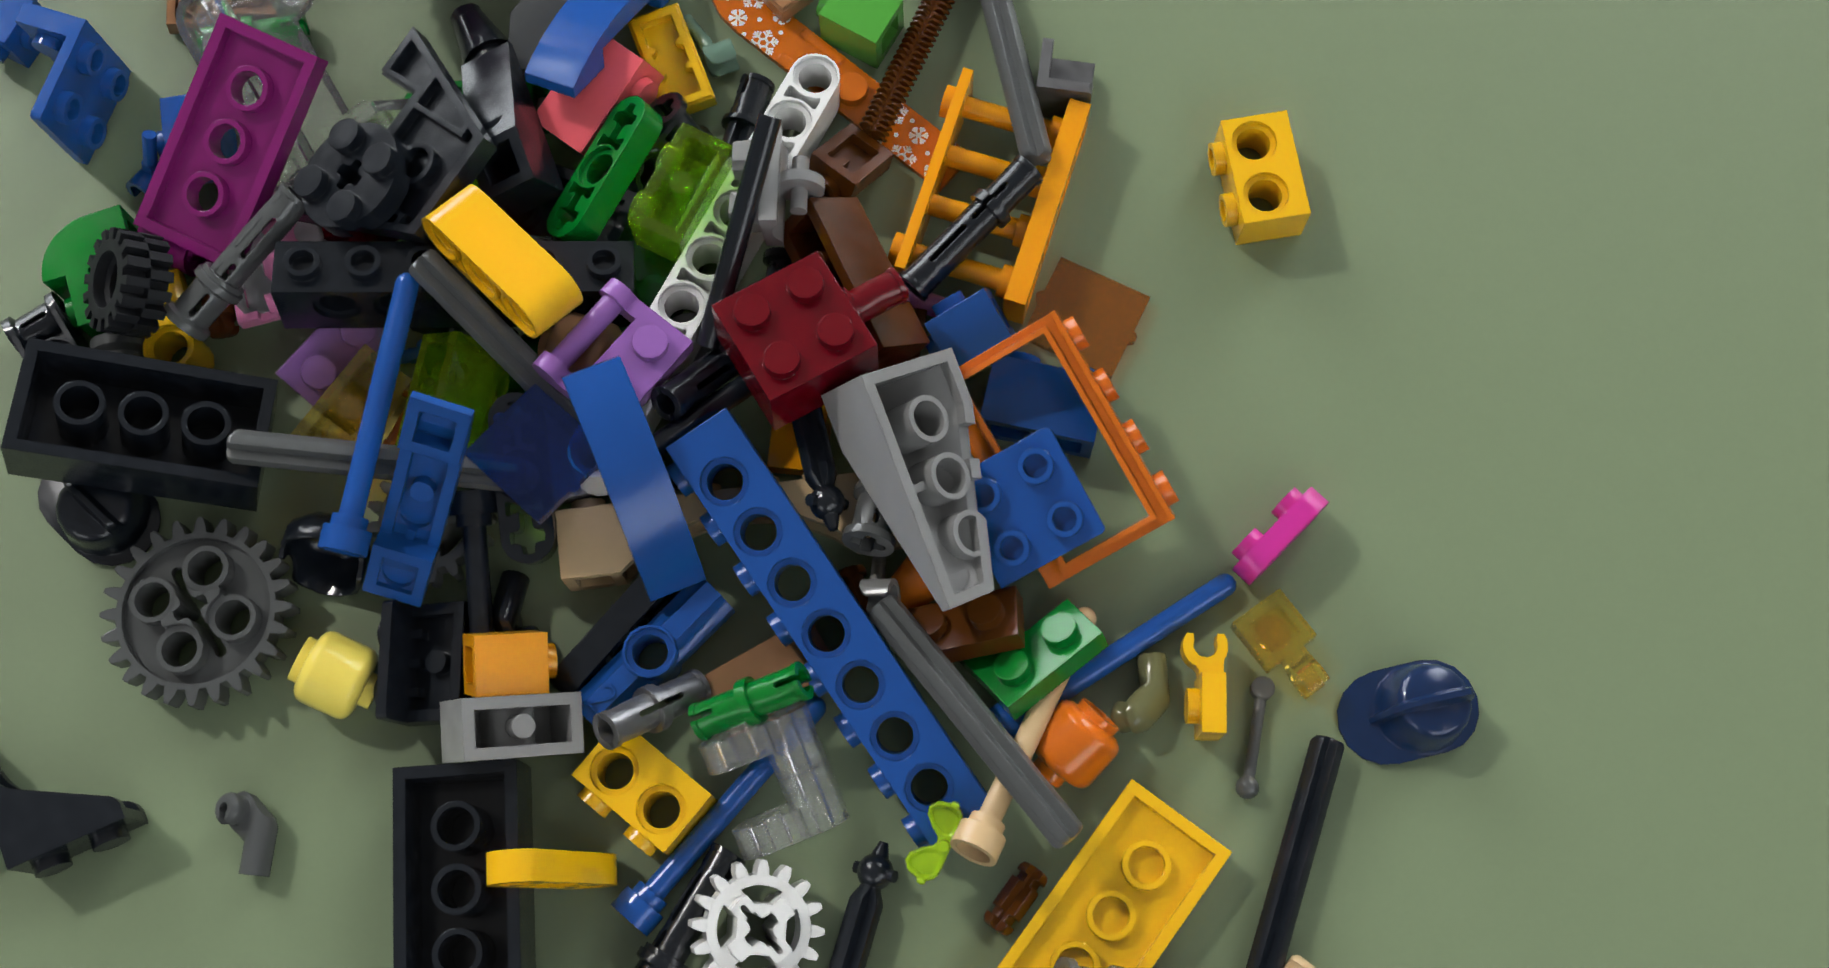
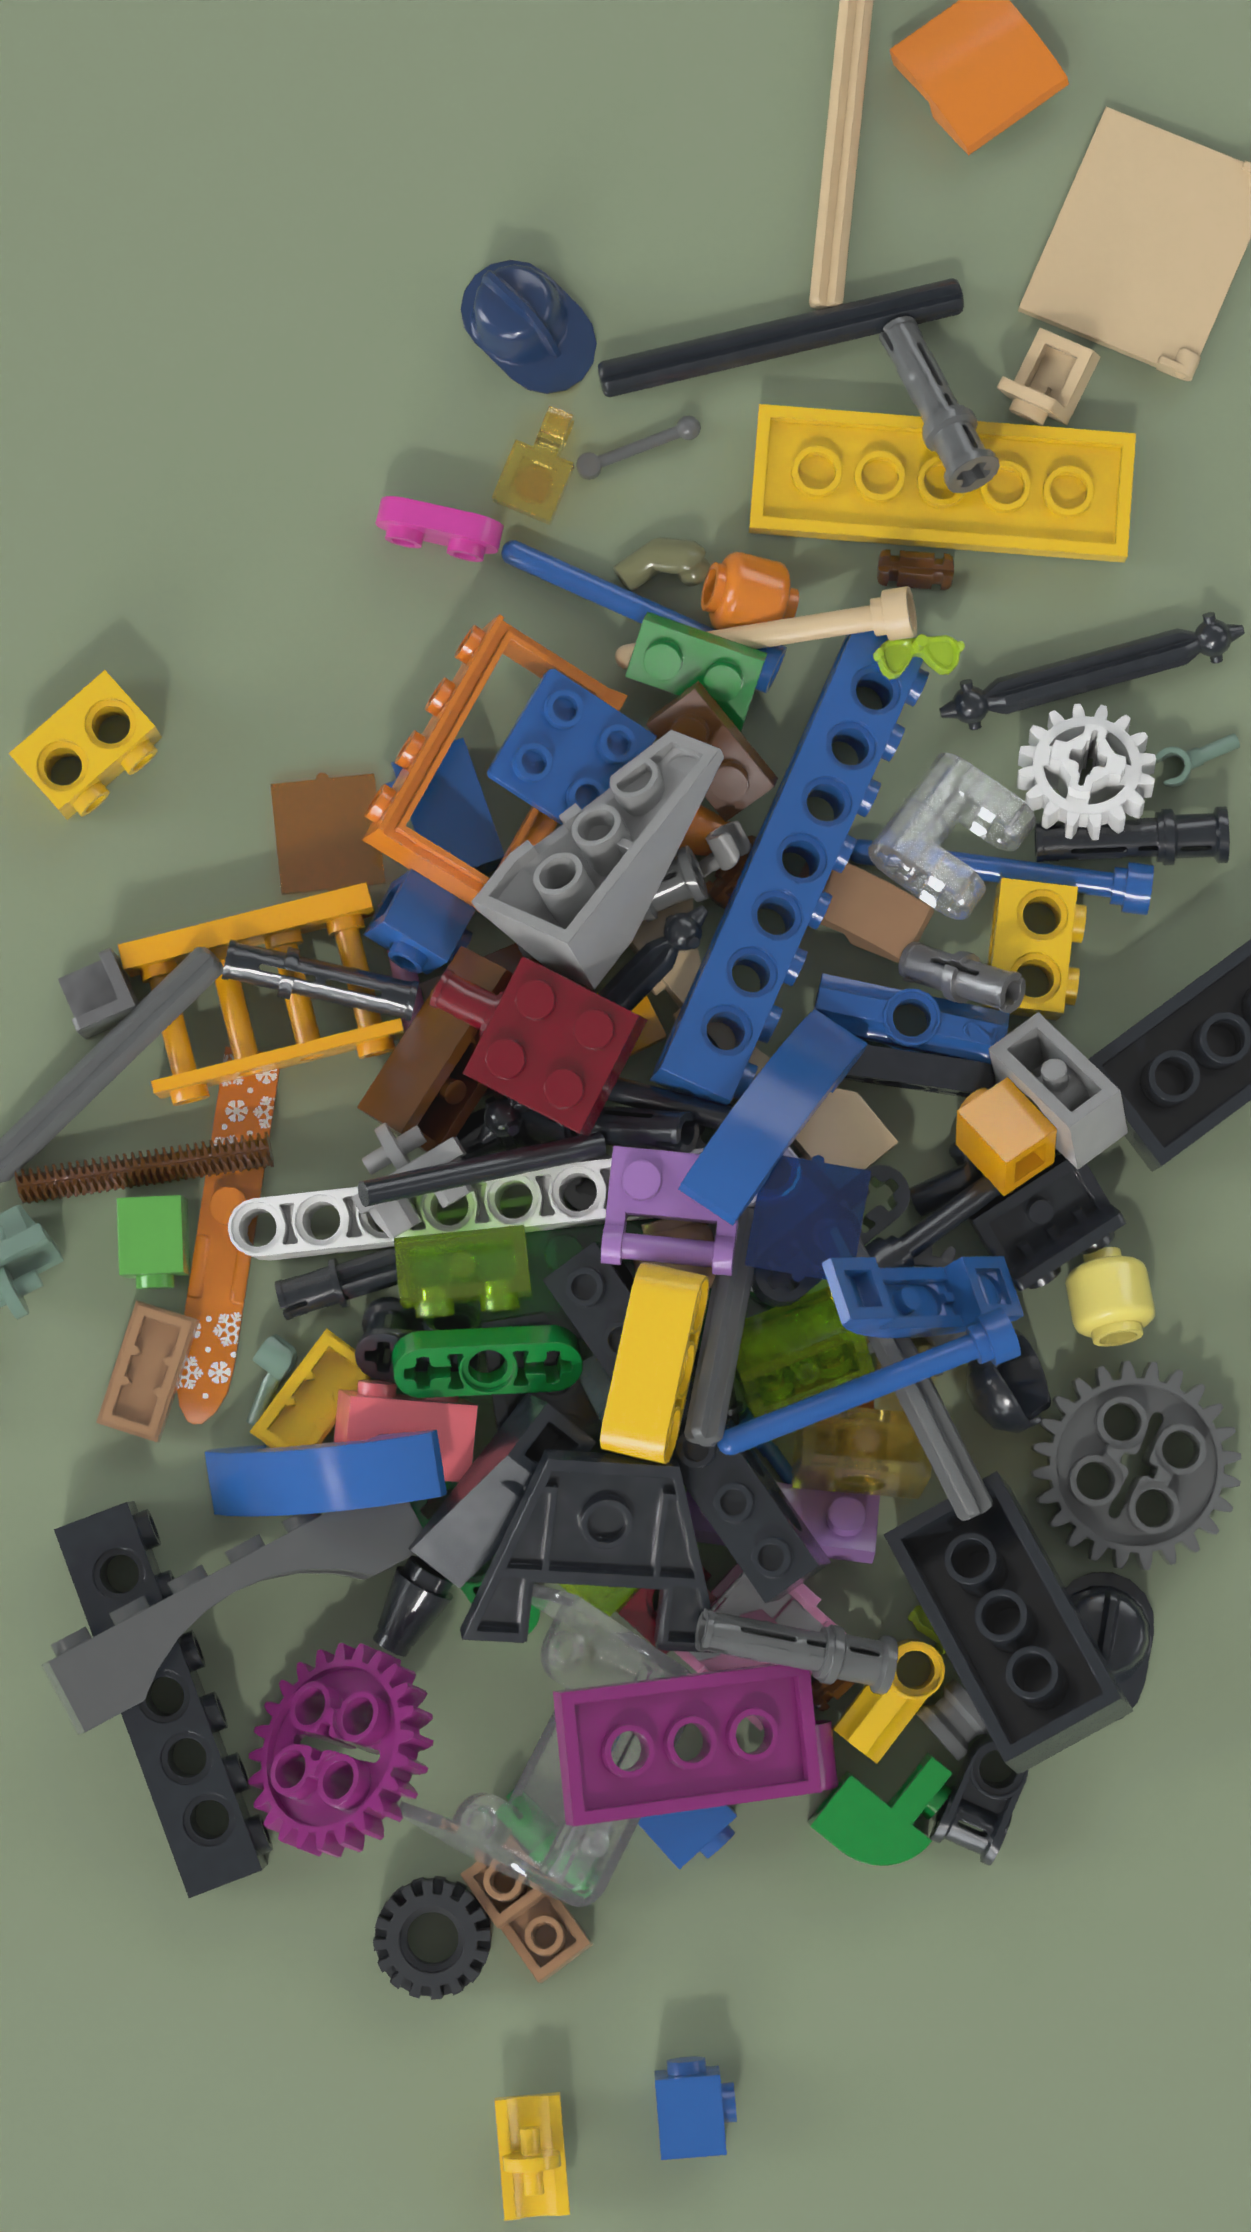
camera: 125 degrees left, 10 degrees up
blue bracket [15,1,131,165] -> none
black tyre [83,227,174,338] -> none
blue hand [126,130,159,197] -> none
black plate [294,118,411,238] -> none
yellow beam [486,848,618,890] -> none
green pin [688,661,814,741] -> none
reddish brown bracket [809,123,894,197] -> none
dark grey axle [869,595,1083,849] -> none
yellow plate [1180,633,1228,741] -> none

